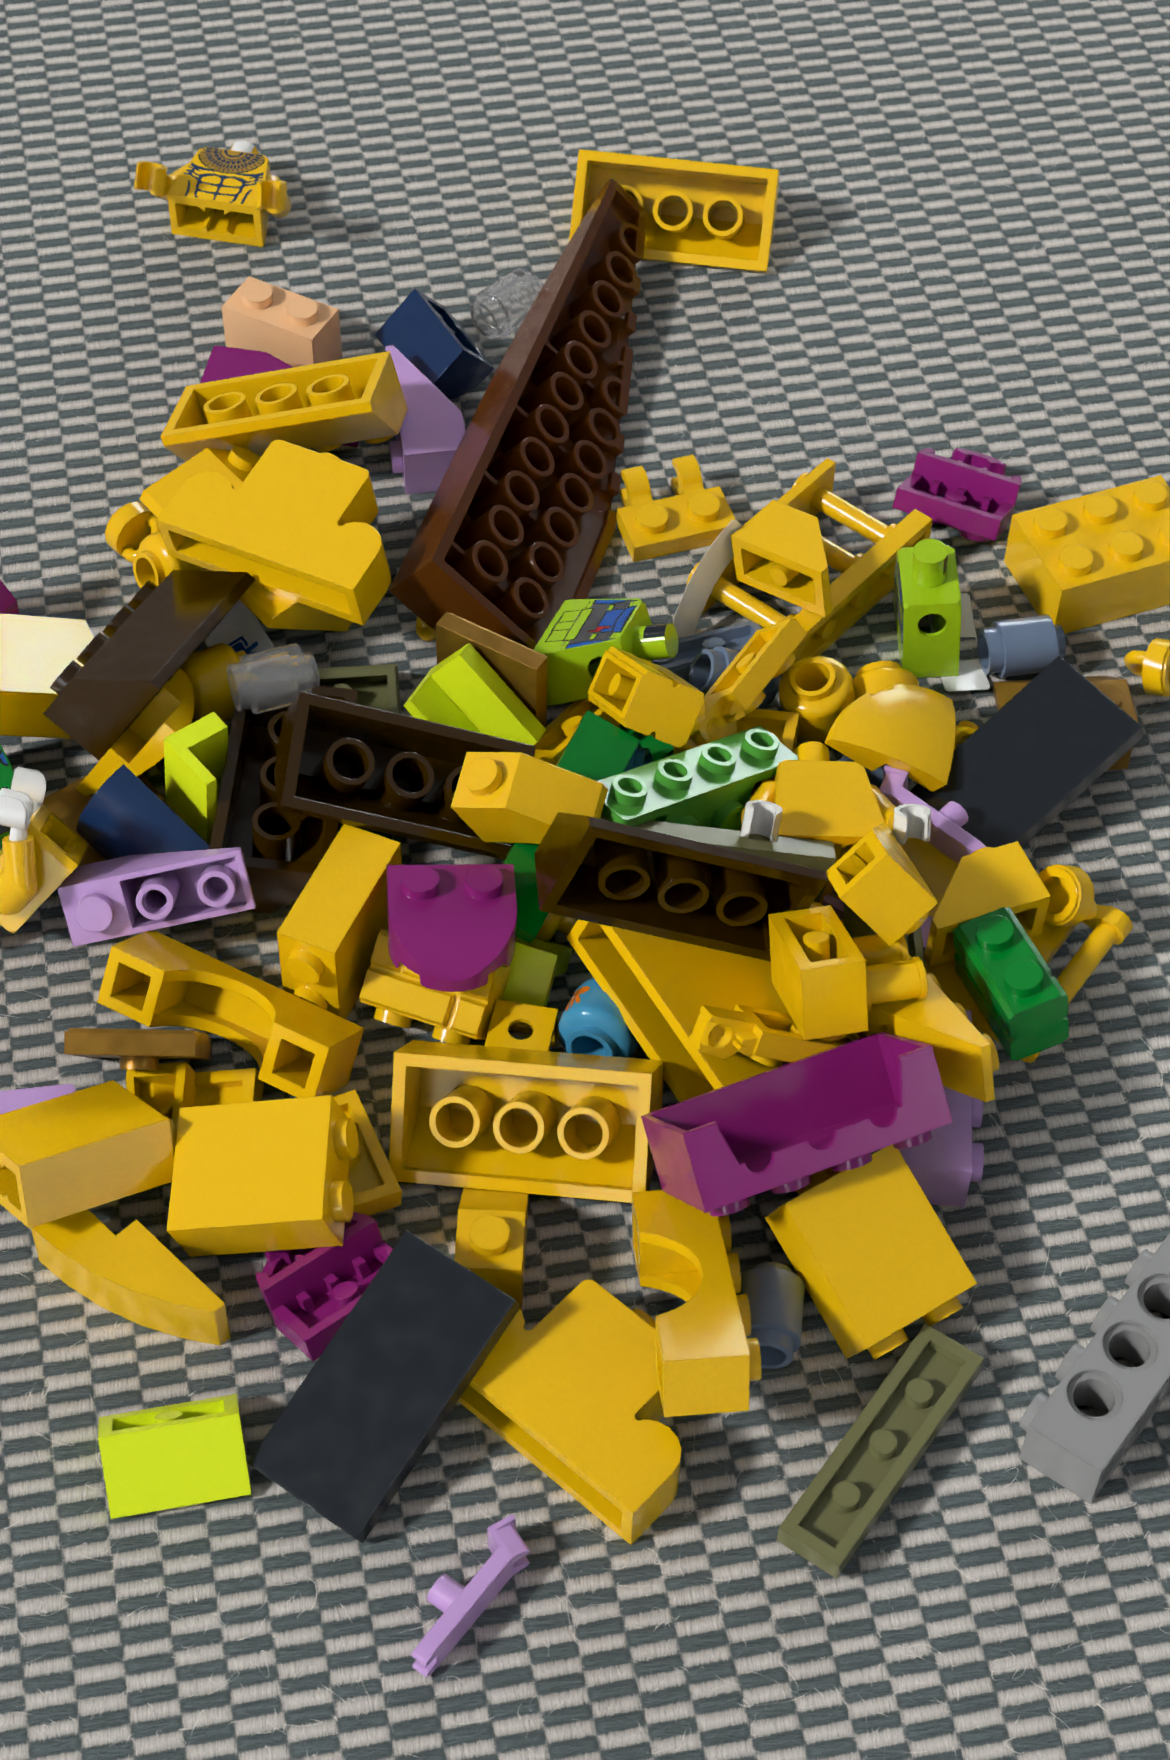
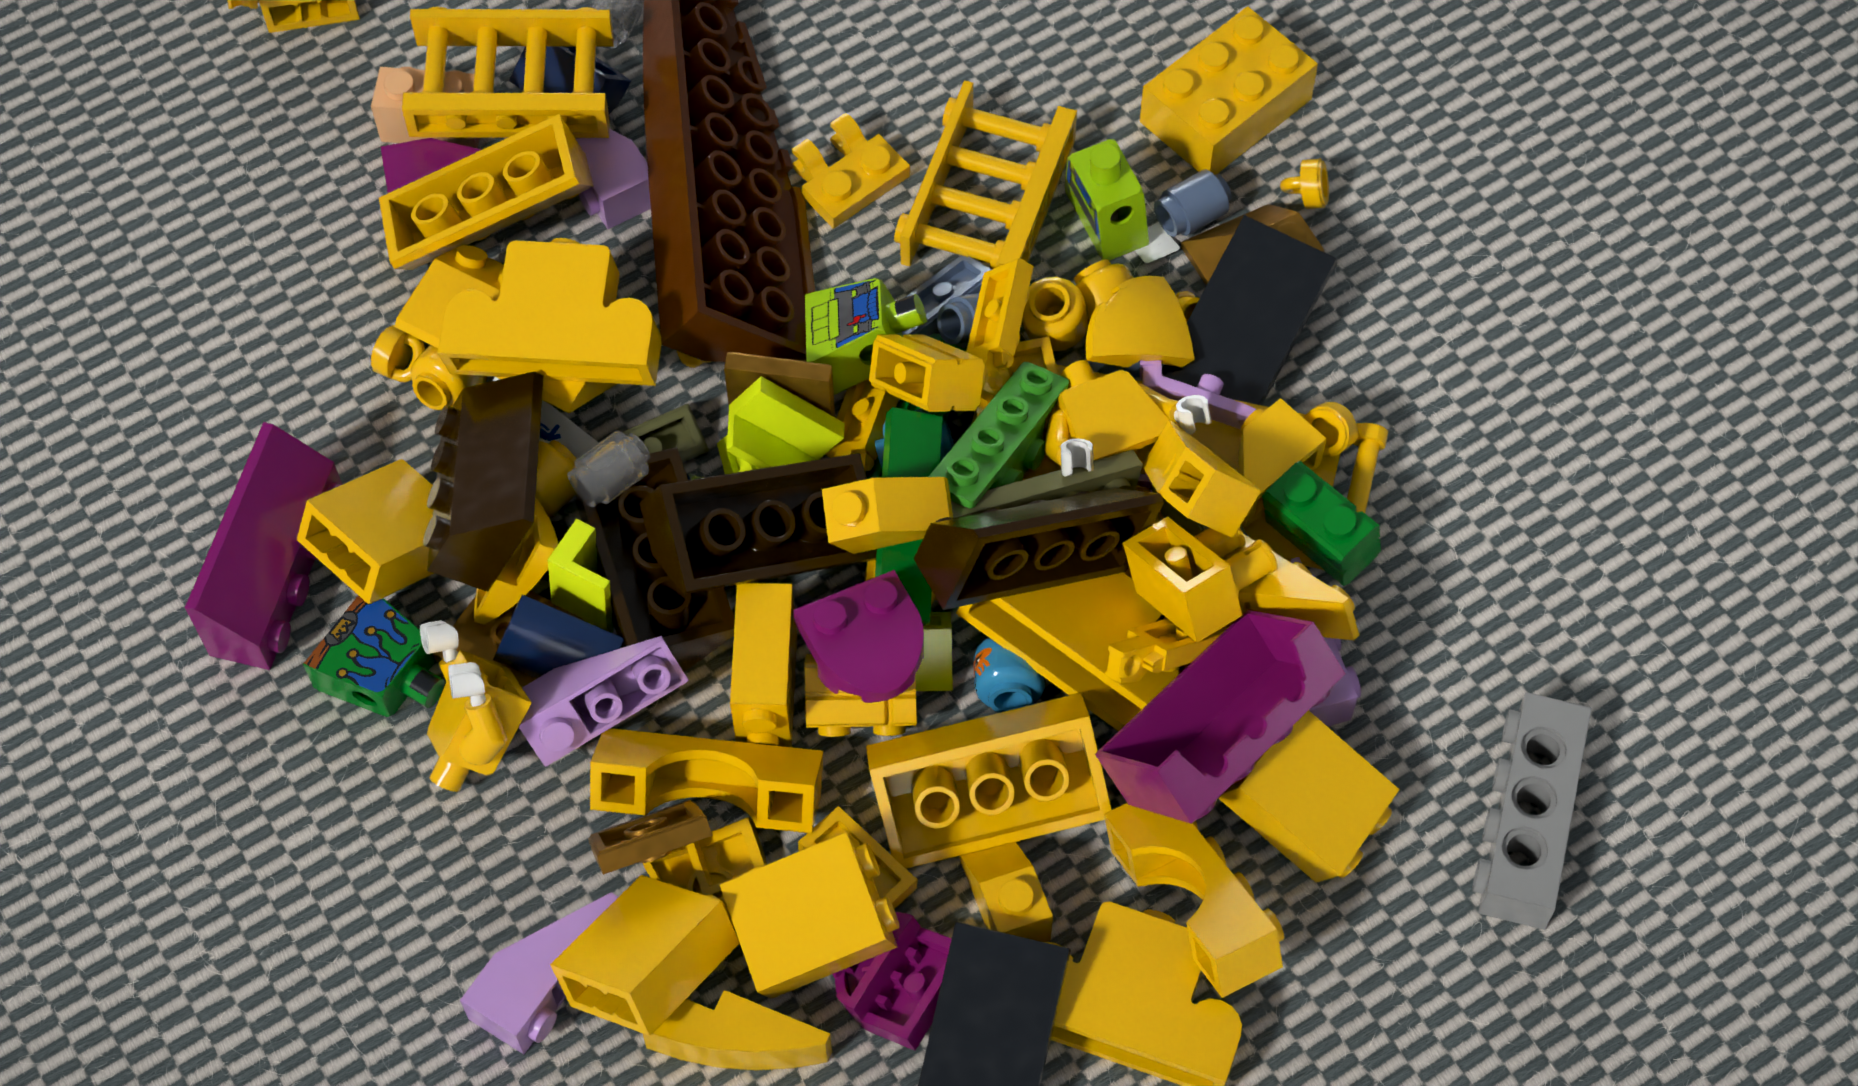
camera: 20 degrees left, 10 degrees up
yellow piece [484,999,558,1051] -> none
white sticker [673,519,743,639] -> none
yellow slope [731,500,832,618] -> none
sand blue brick [737,1262,805,1369] -> none
olive plate [777,1323,984,1579] -> none
magenta slope [892,448,1022,542] -> none
none -> yellow fence [402,7,614,138]

